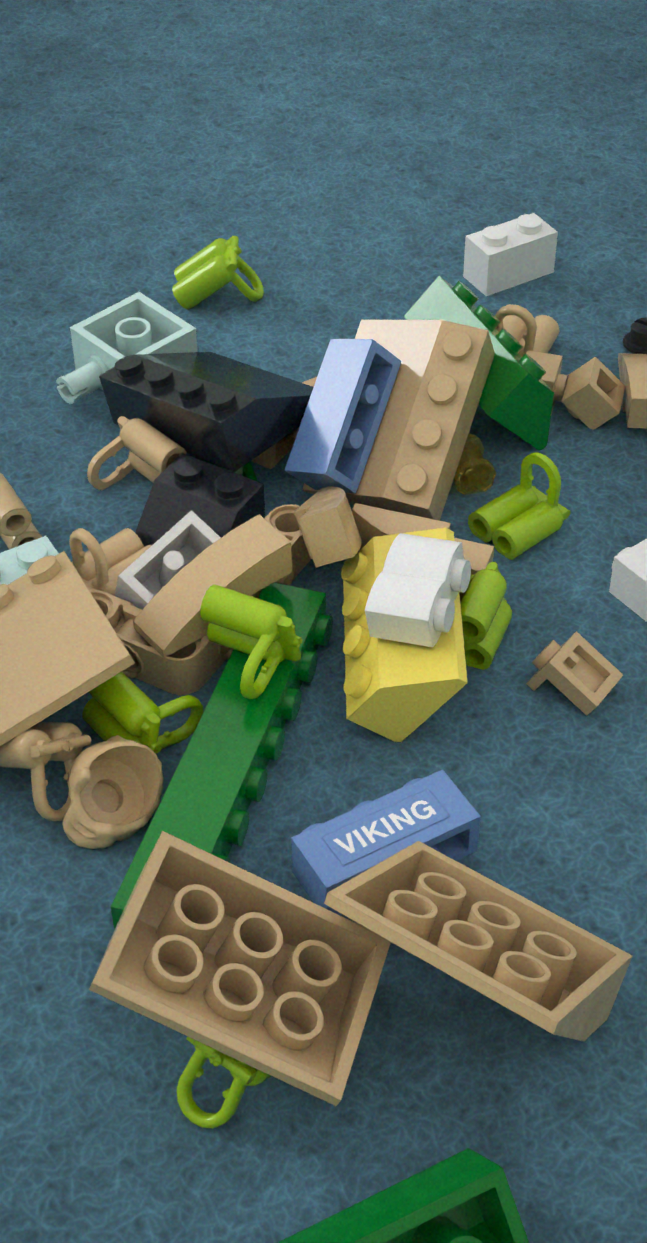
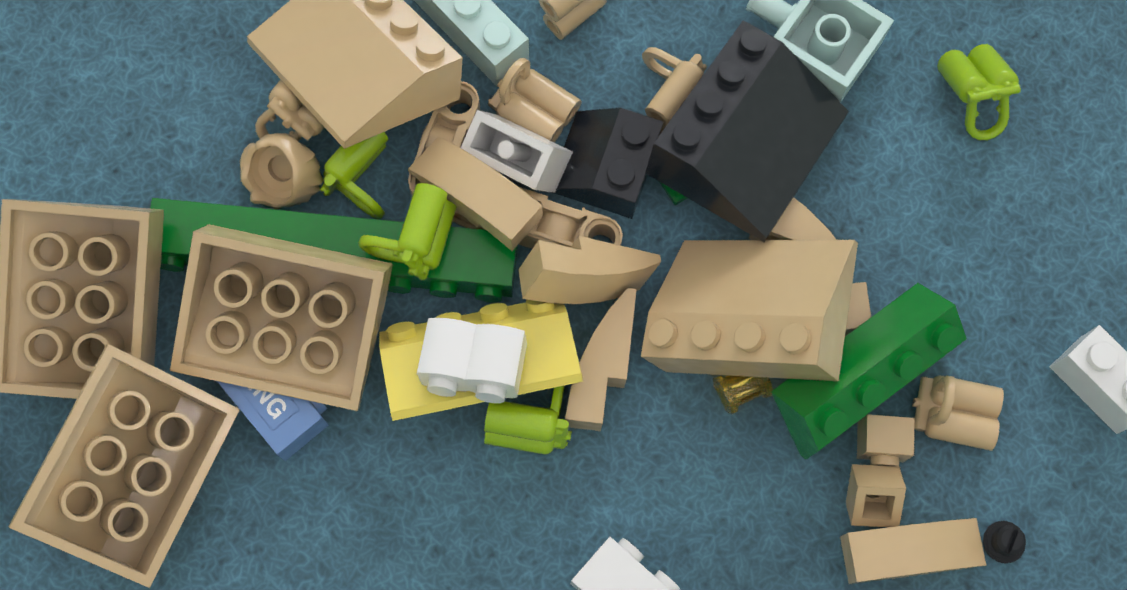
camera: 75 degrees right, 30 degrees up
medium blue brick [284,339,402,494] -> none
lime piece [468,453,571,560] -> none
tan bracket [526,631,623,716] -> none
none -> tan slope [170,224,393,411]

